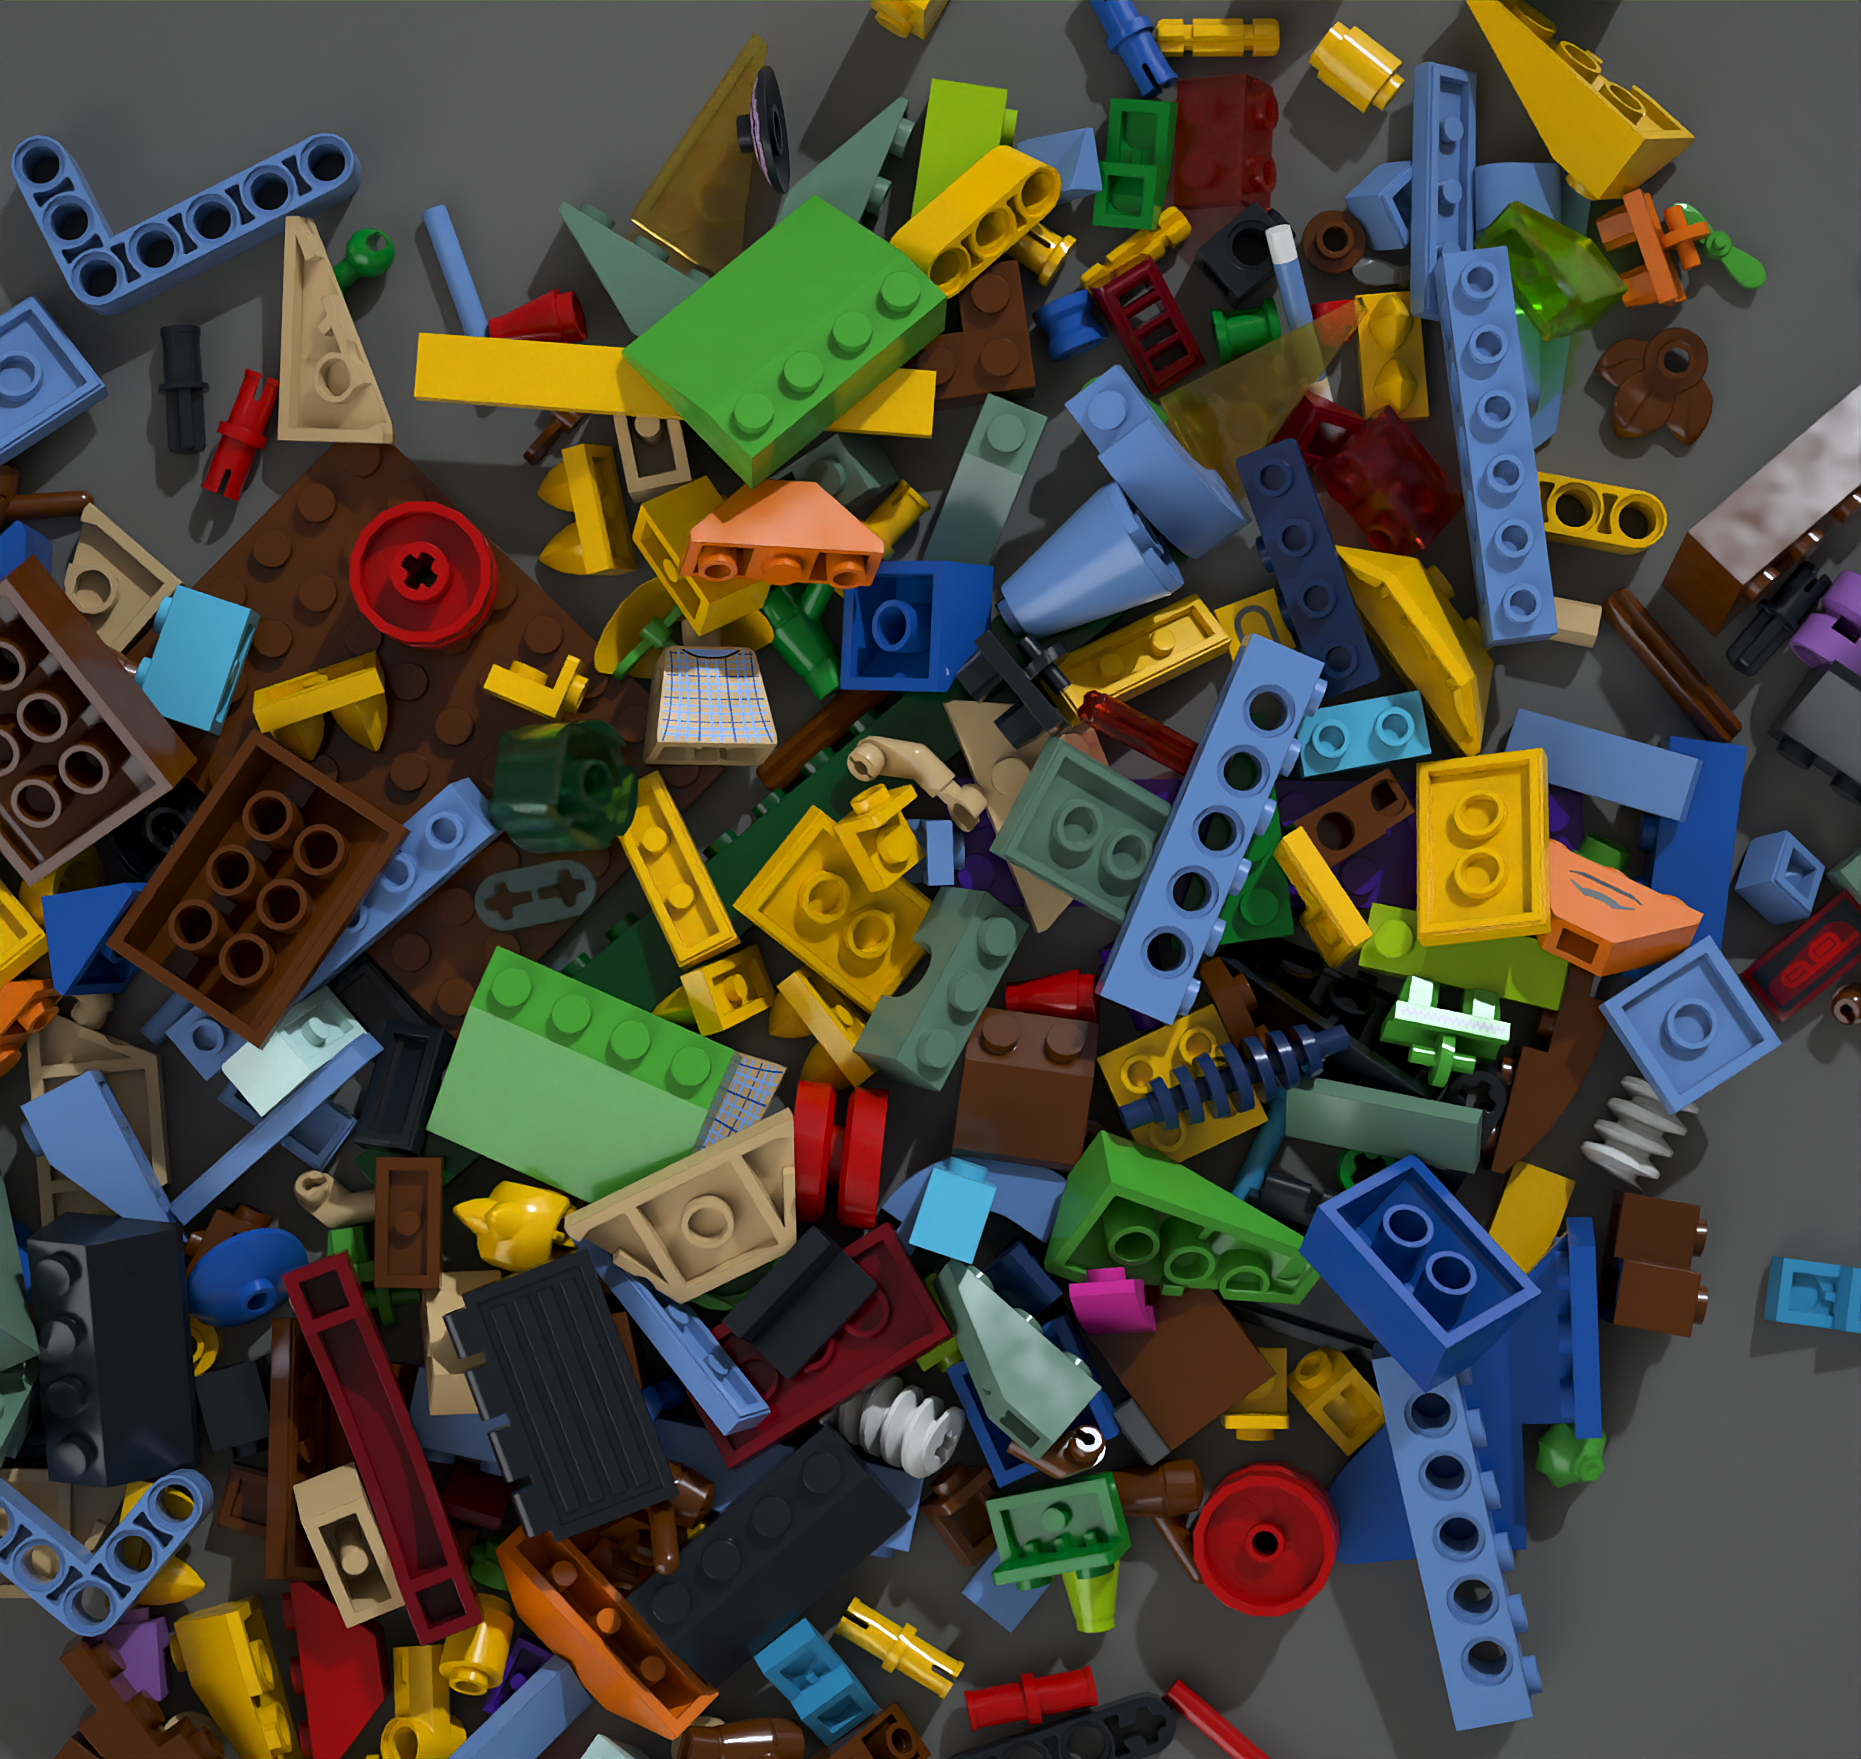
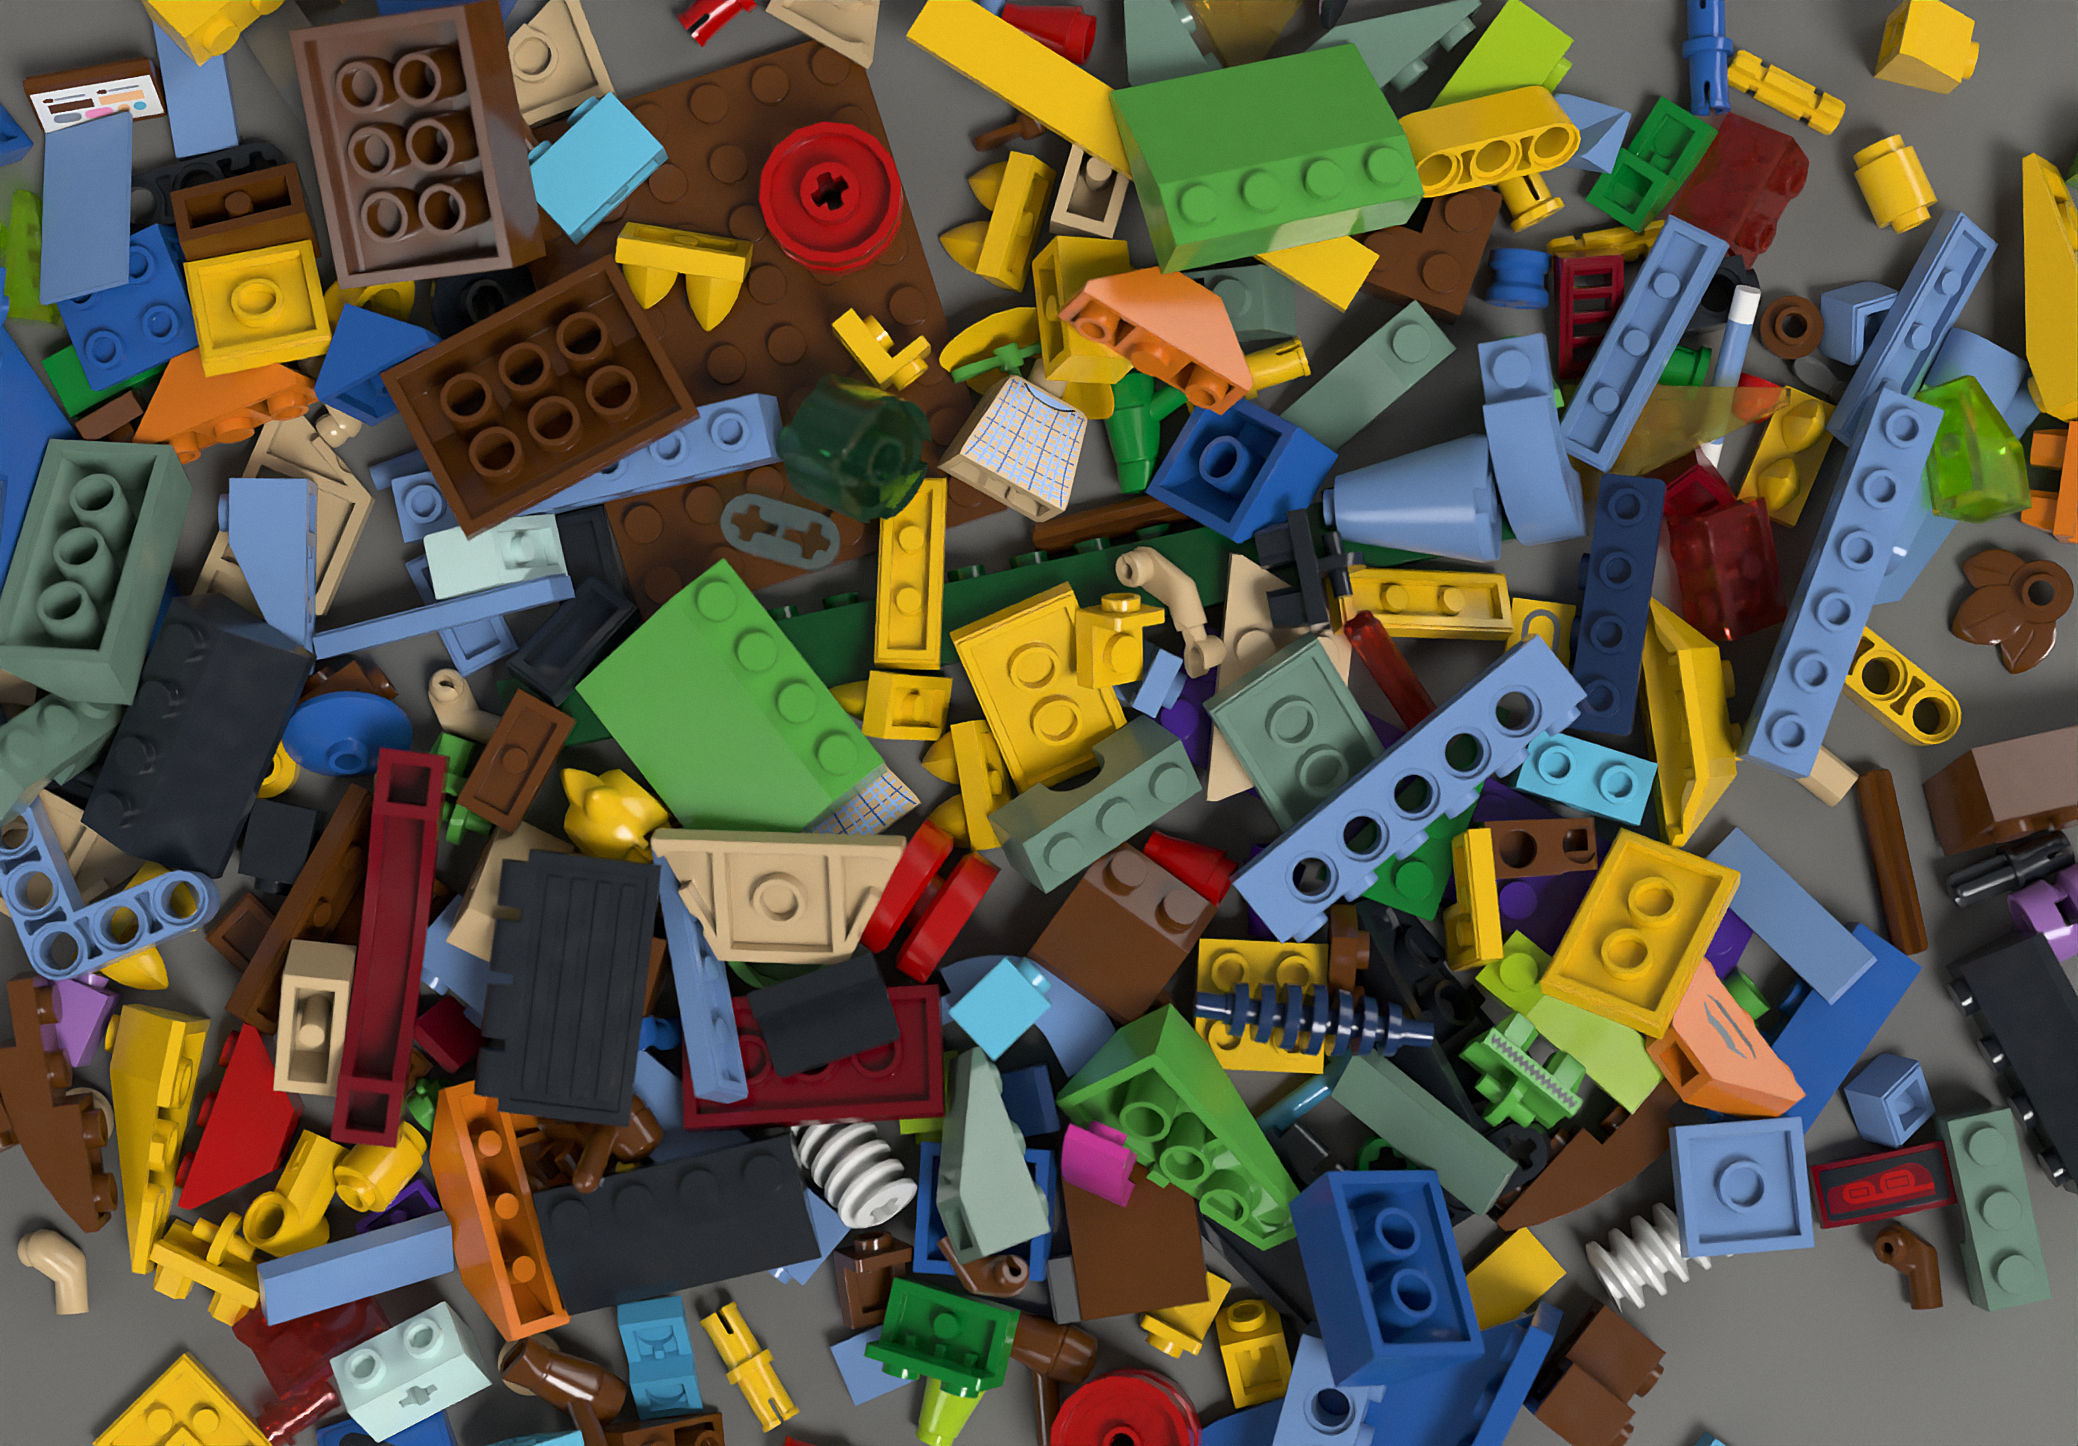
camera: 25 degrees right, 0 degrees up
none -> medium blue tile [1559,214,1730,474]

